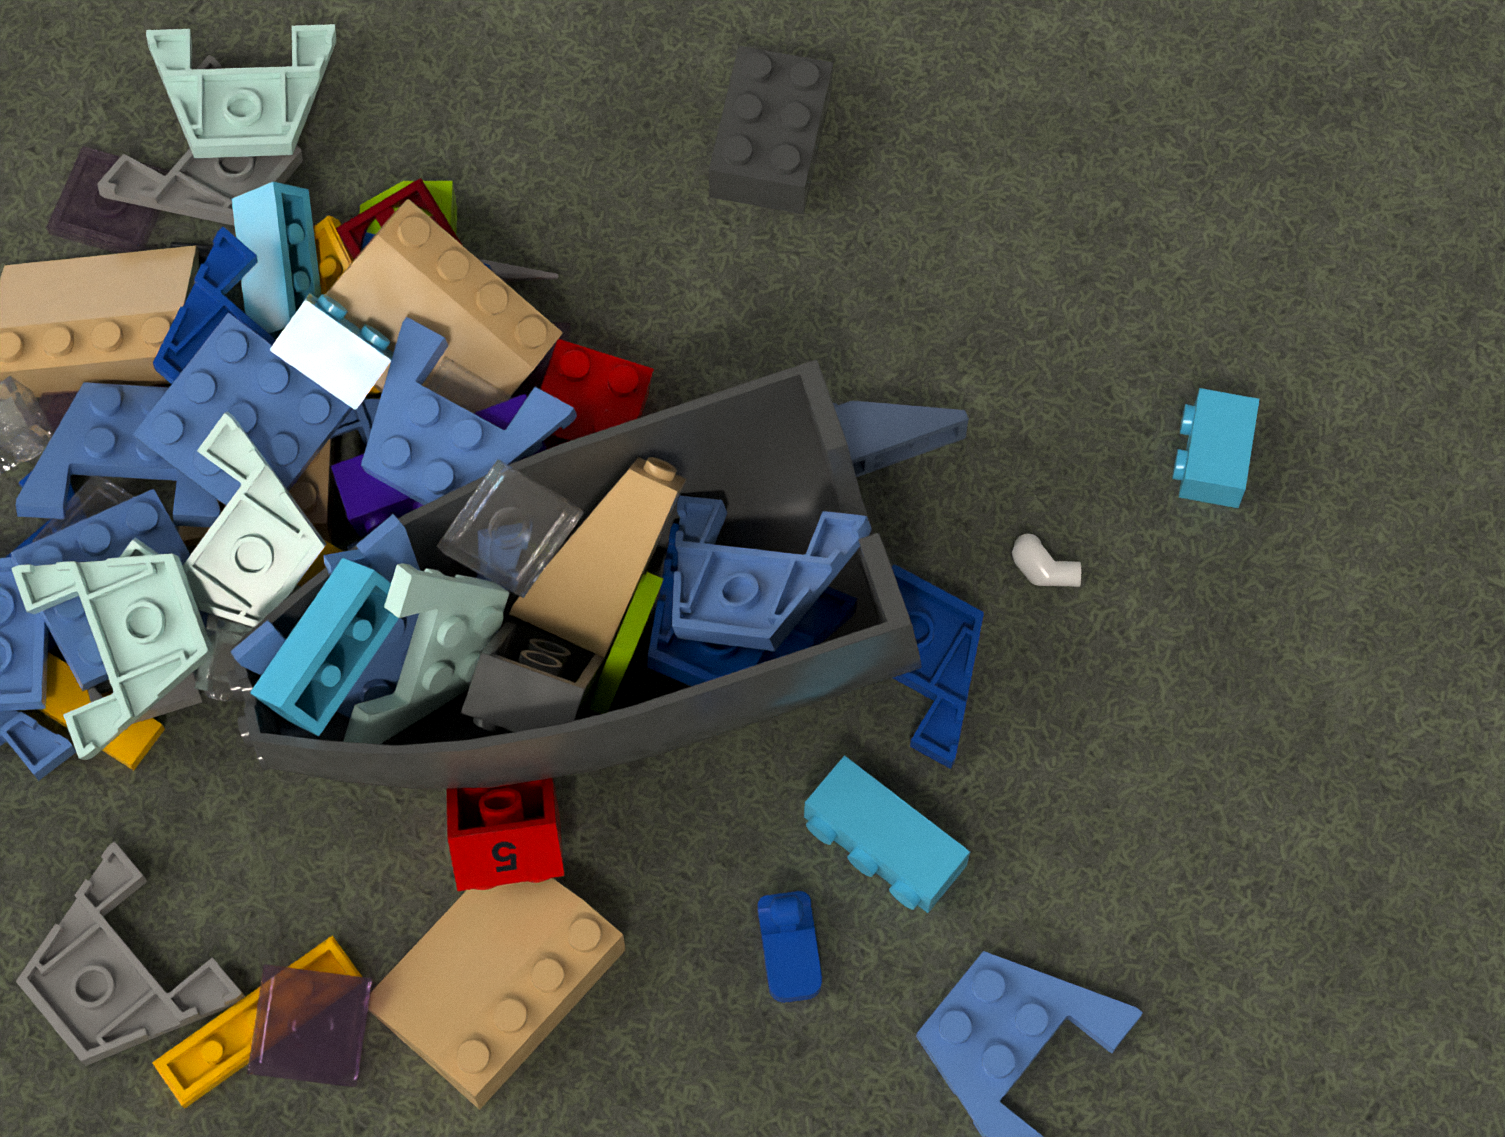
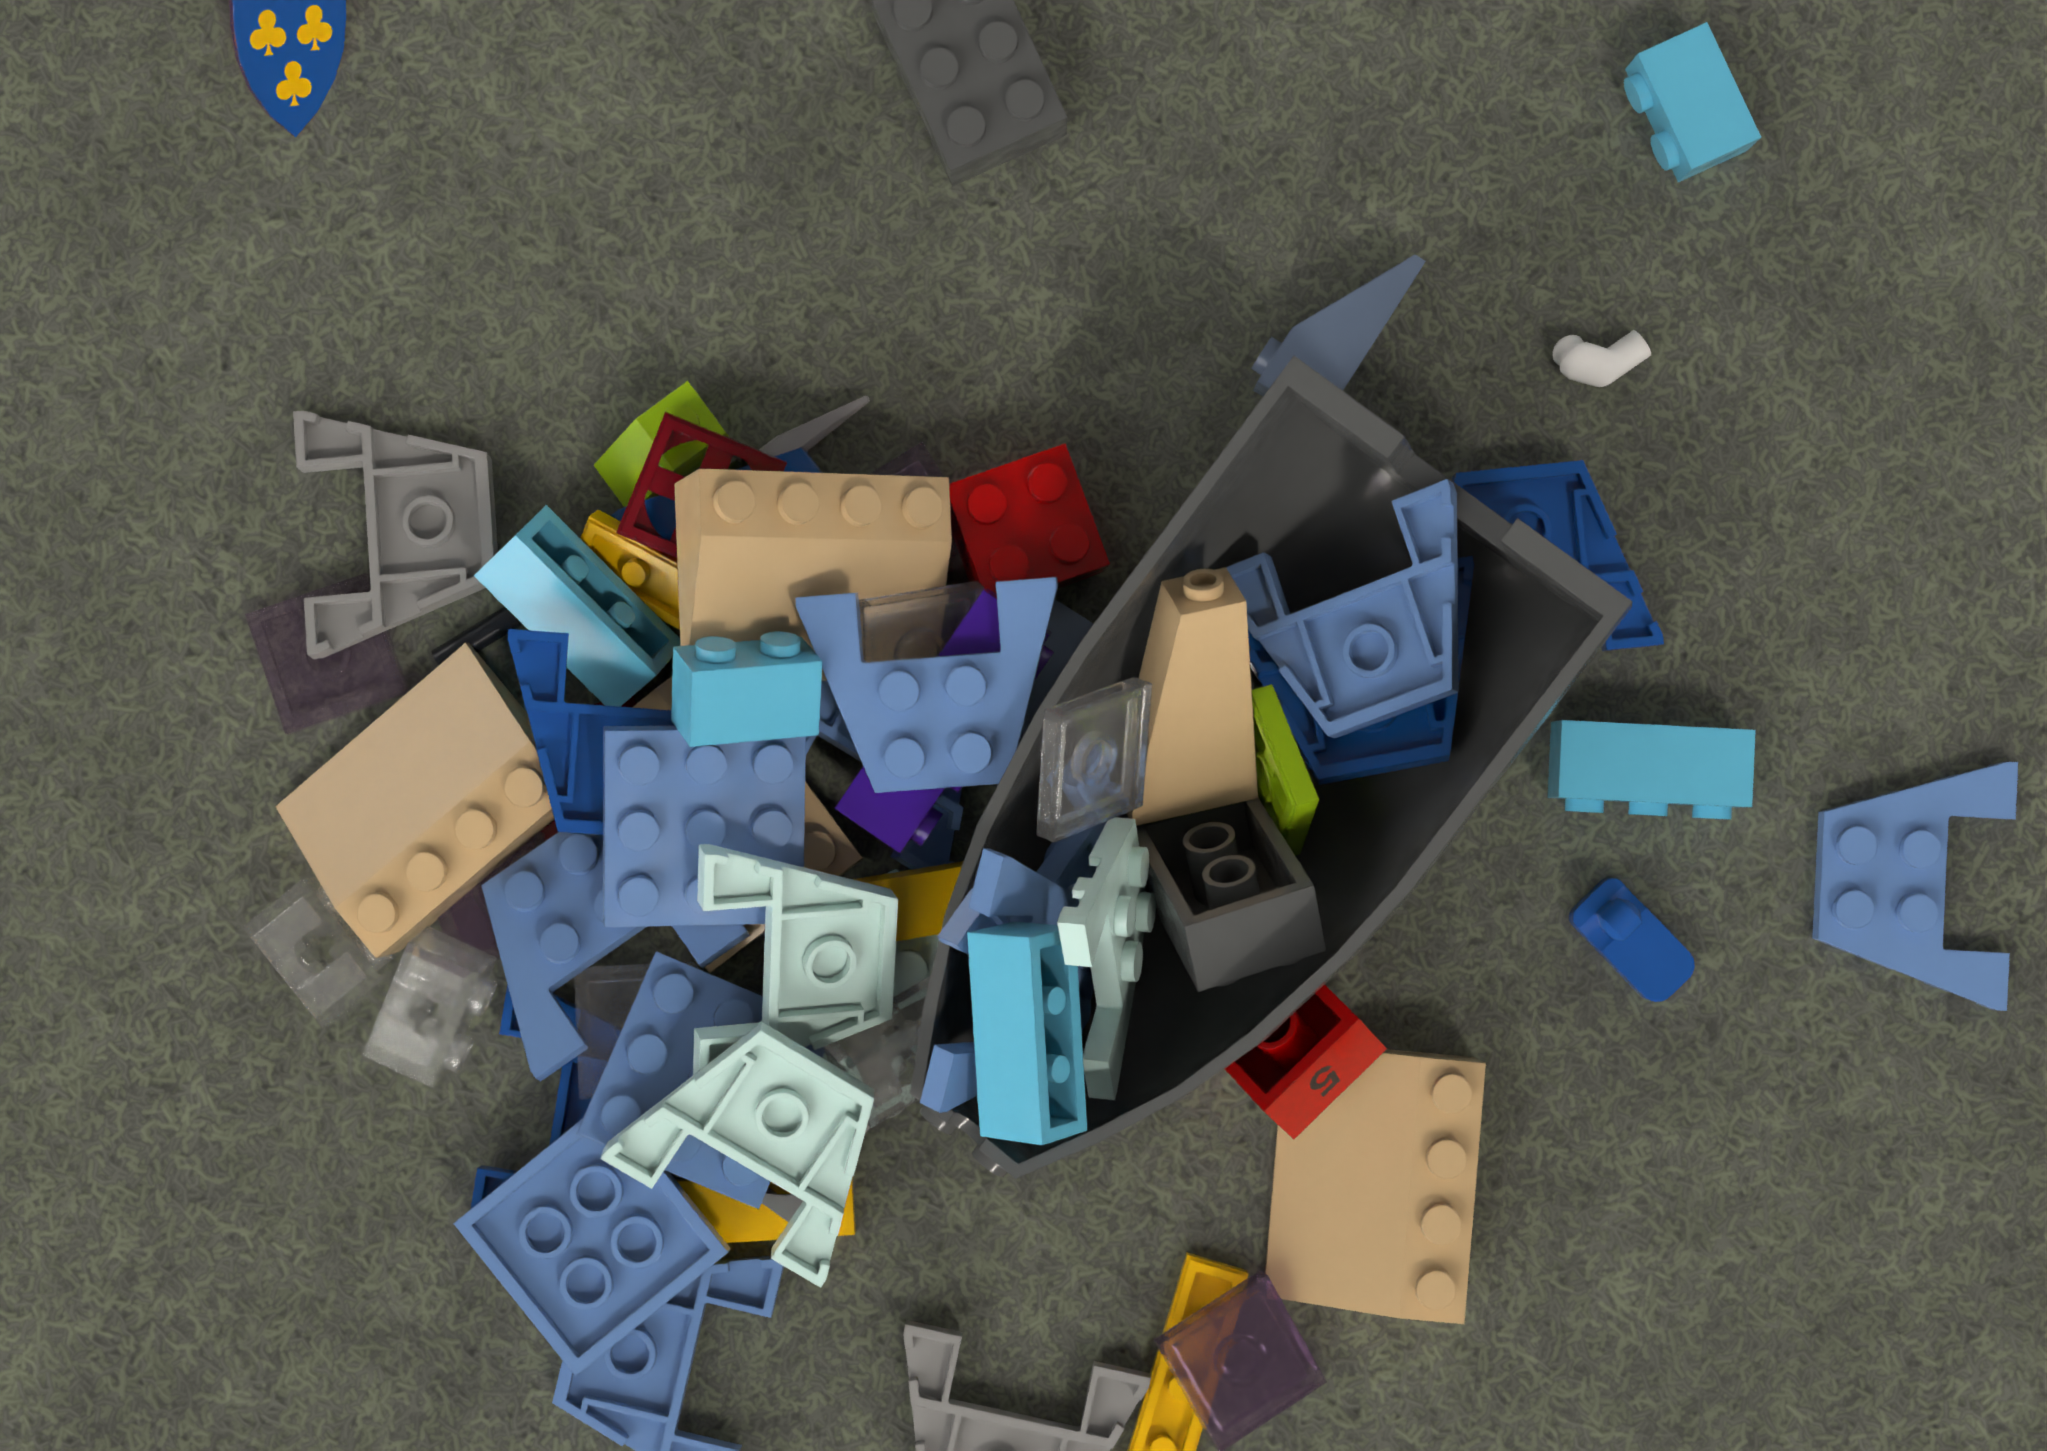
camera: 35 degrees left, 20 degrees up
light aqua wing [146,24,336,158] -> none

